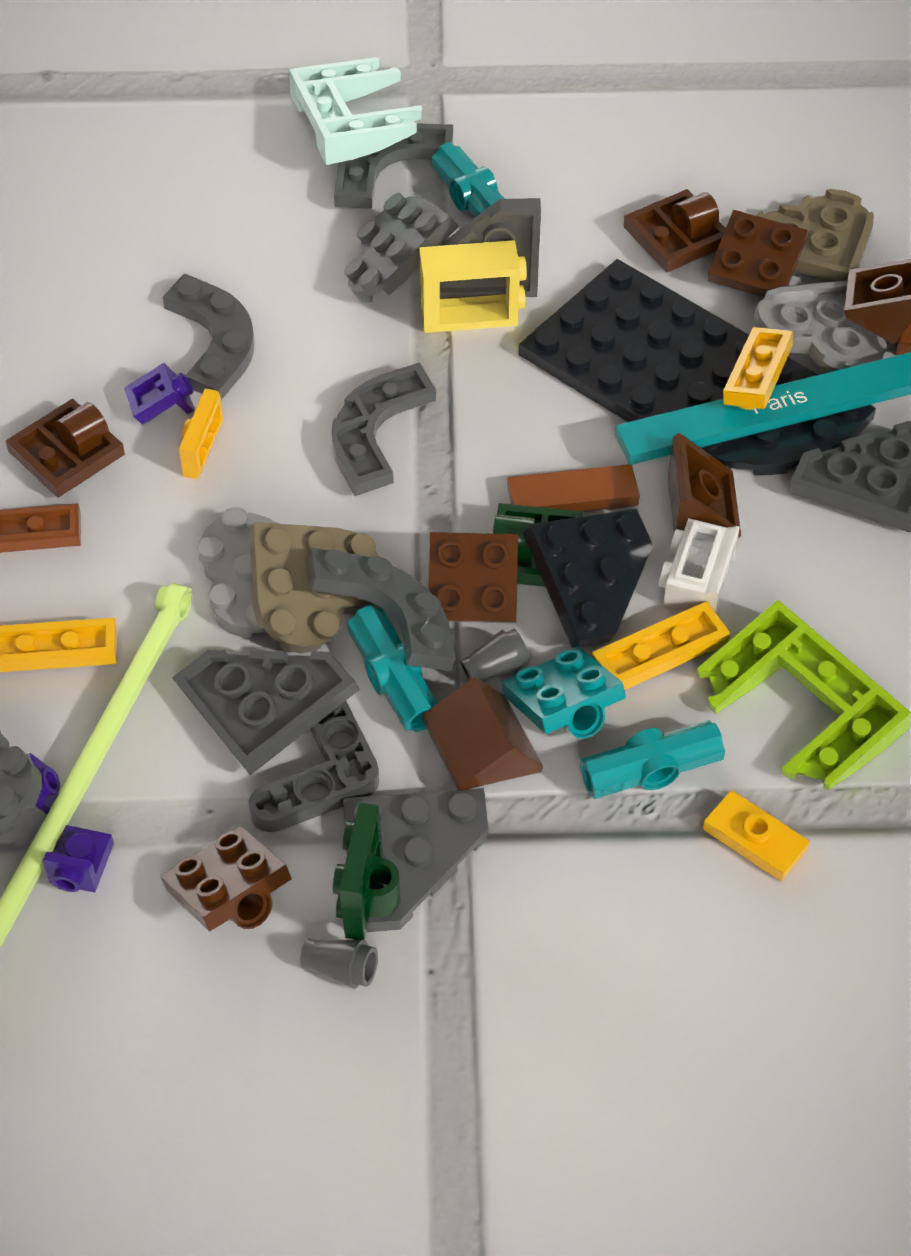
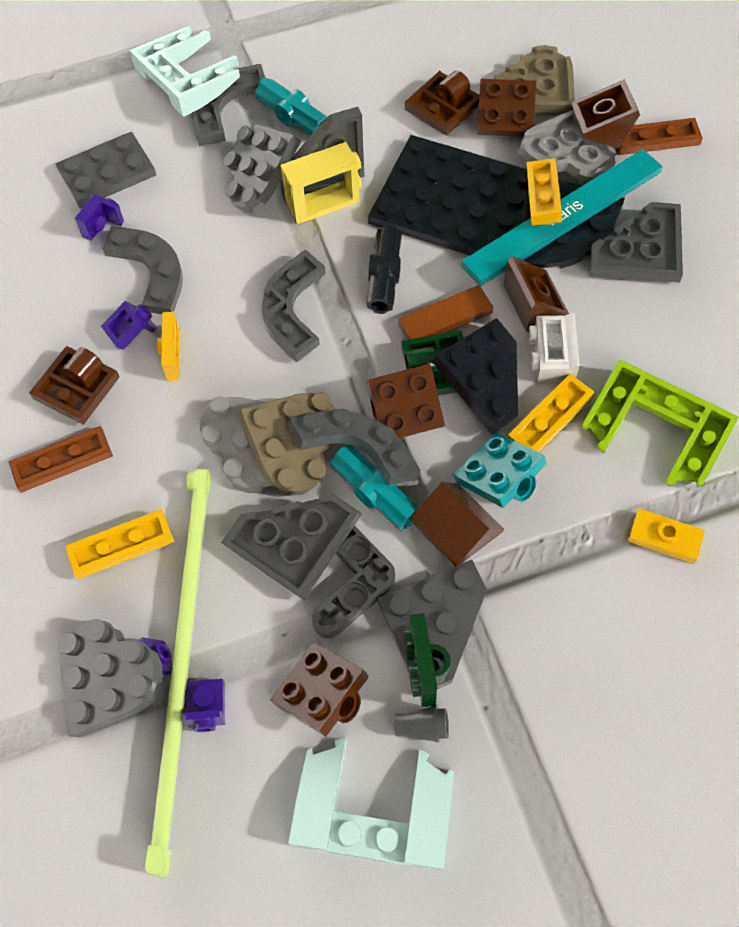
camera: 15 degrees left, 10 degrees up
dark grey cone [460,629,530,680] -> none
teal piece [580,720,725,799] -> none
none -> dark grey plate [55,131,156,208]
none -> dark purple bracket [75,194,124,241]
none -> light aqua wedge [288,738,454,871]
none -> black piece [367,225,402,314]

